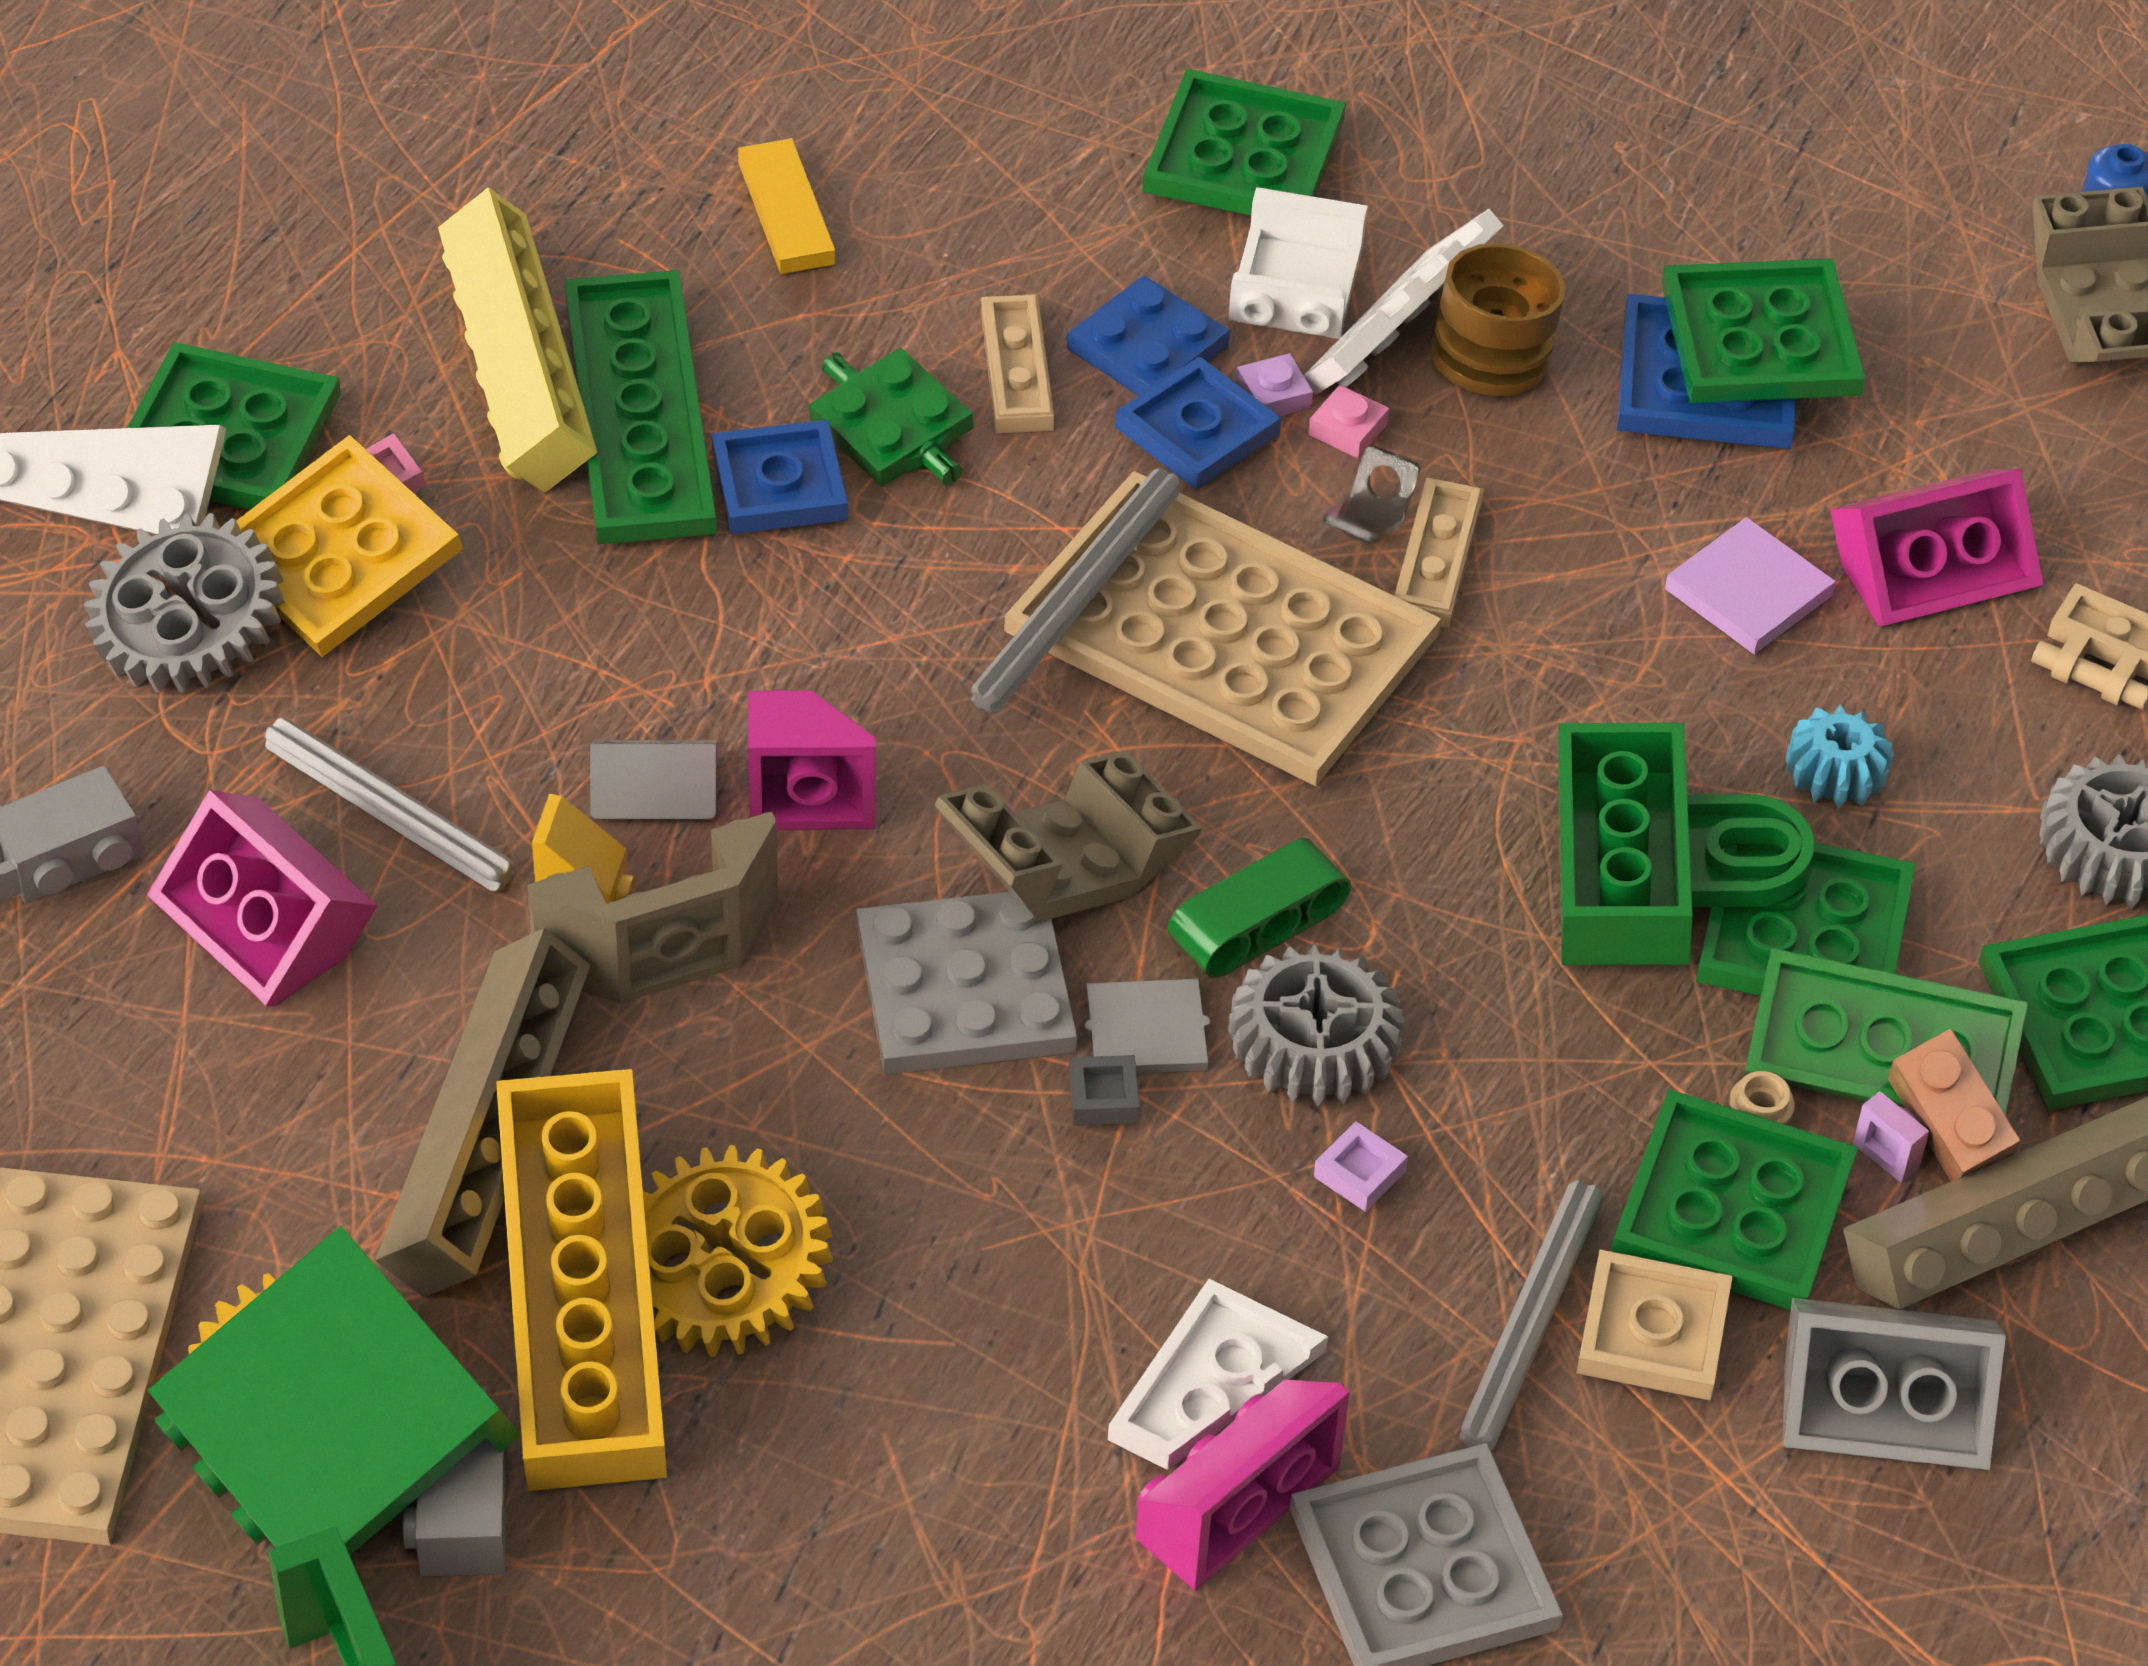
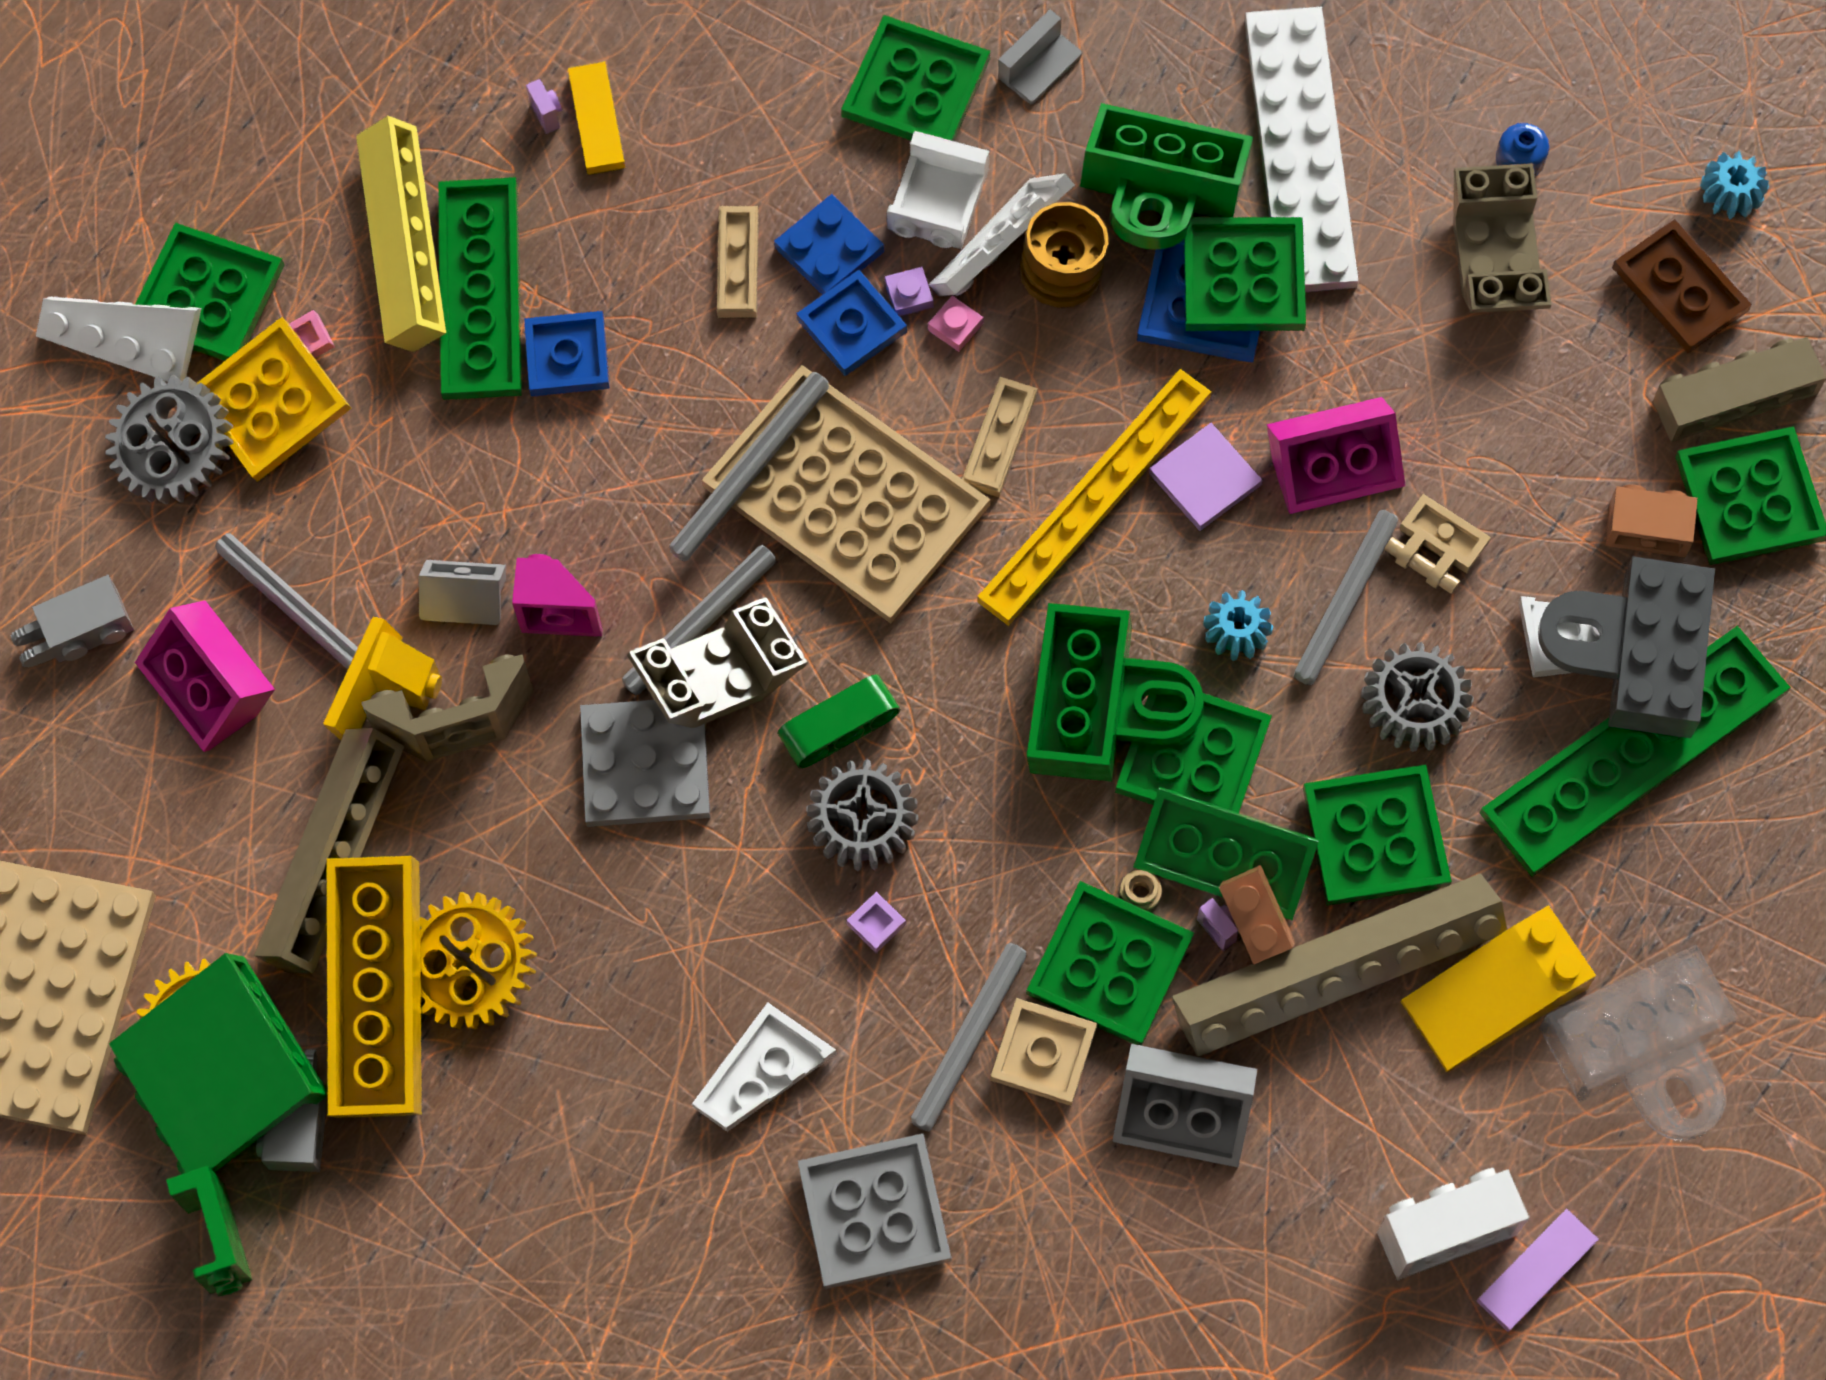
camera: 10 degrees right, 20 degrees up
green plate [809,347,974,487] -> none
dark grey plate [1069,1055,1140,1125] -> none
light grey piece [1084,979,1210,1074] -> none
dark pink slope [1135,1379,1350,1591] -> none
clear smoke bracket [1323,445,1420,542] -> none
none -> yellow tile [323,617,403,740]
none -> lavender plate [526,79,562,134]
none -> light grey axle [622,545,776,695]
none -> yellow plate [977,369,1211,626]
none -> light grey panel [998,10,1082,104]
none -> green brick [1080,103,1253,249]
none -> white plate [1245,7,1358,292]
none -> light grey axle [1294,510,1398,685]

